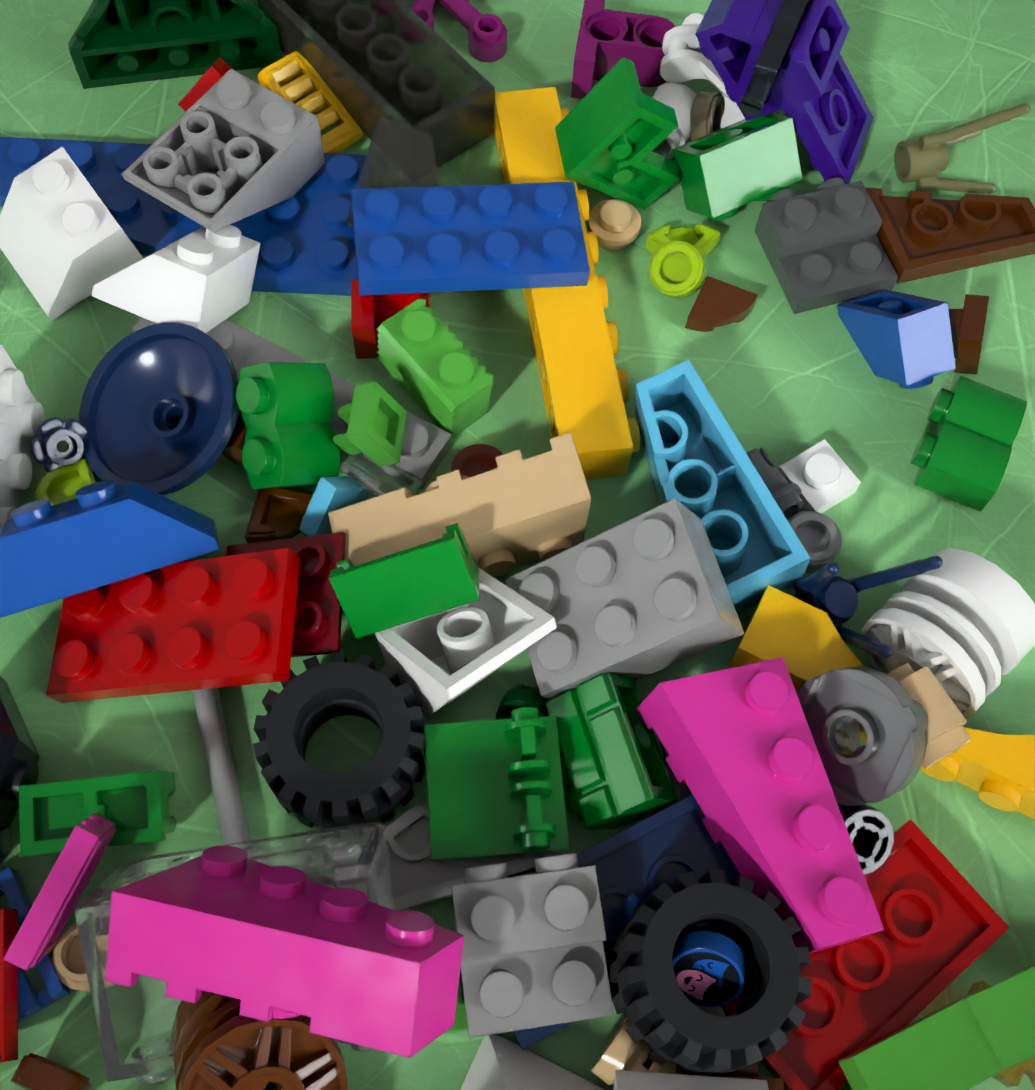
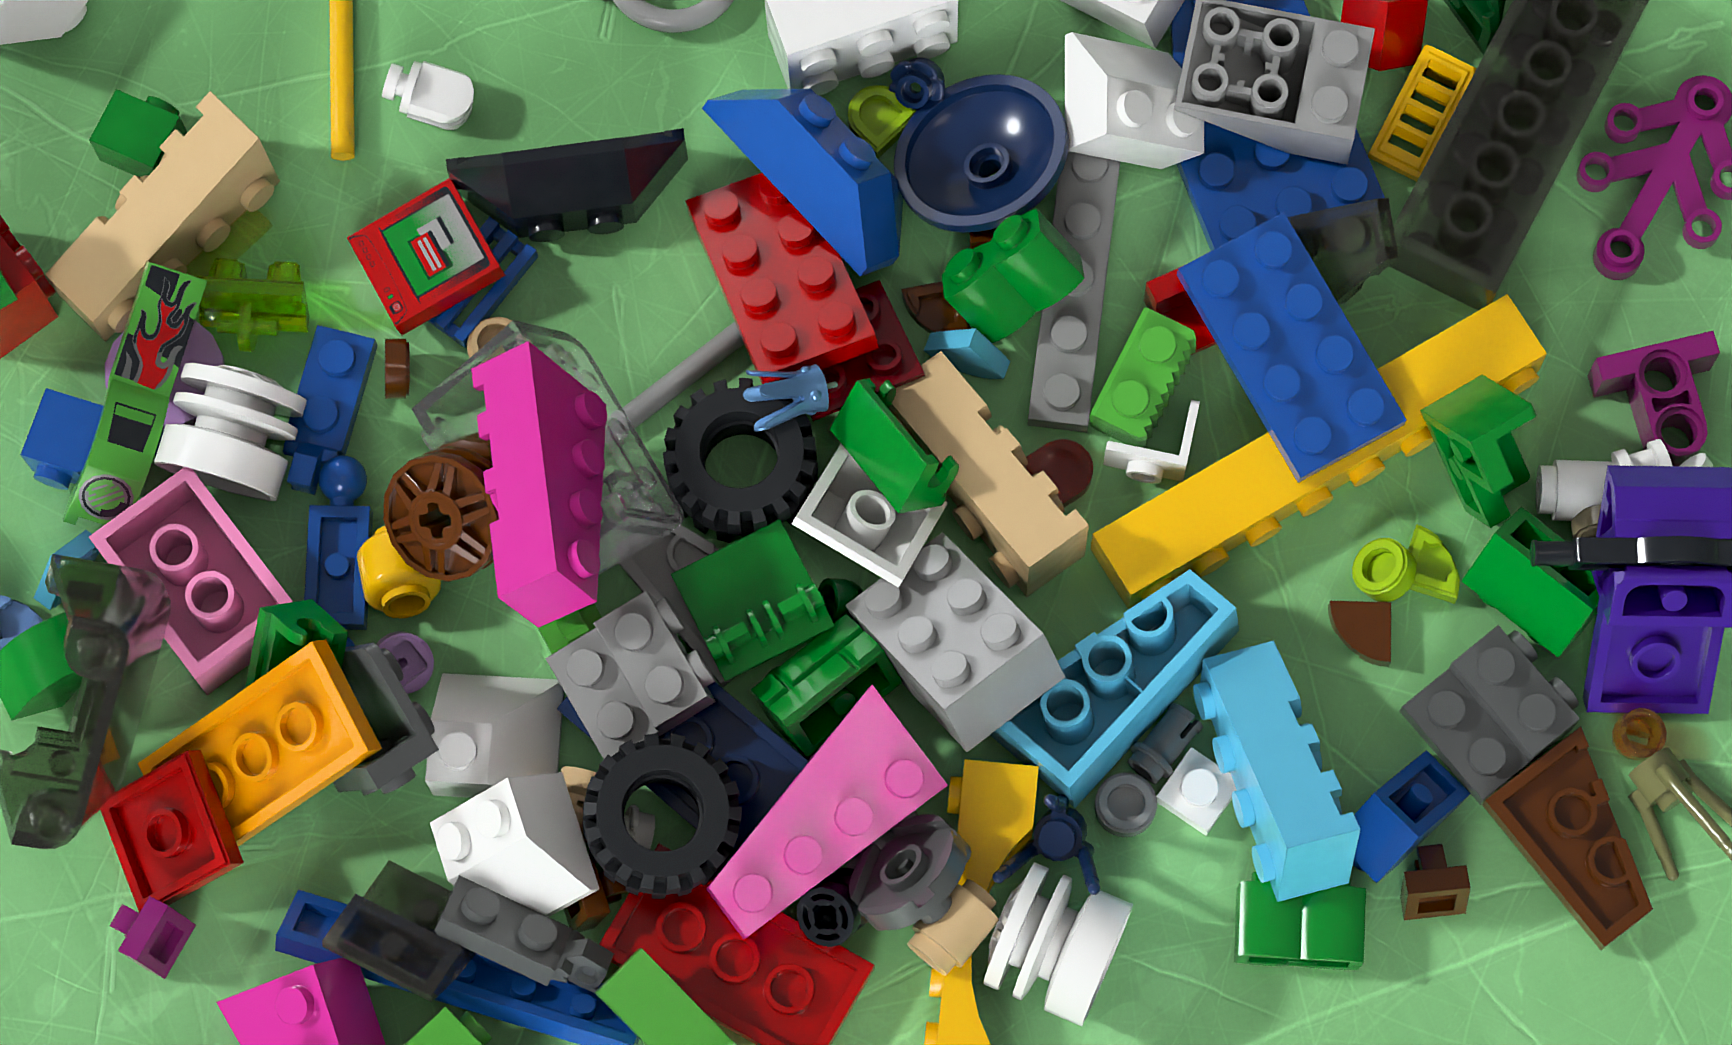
camera: 75 degrees right, 10 degrees up
dark pink tile [3,813,117,971] -> none
green hinge [18,770,176,857] -> none
bright green tile [333,381,407,466] -> none
clear piece [341,452,424,497] -> none
tan plate [588,199,641,251] -> none
tile [672,931,746,1007] -> none
none -> flat silver piece [743,364,838,432]
none -> white bracket [1103,400,1200,483]
none -> medium azure wedge [1193,640,1360,902]
none -> clear orange hinge [1612,708,1667,760]

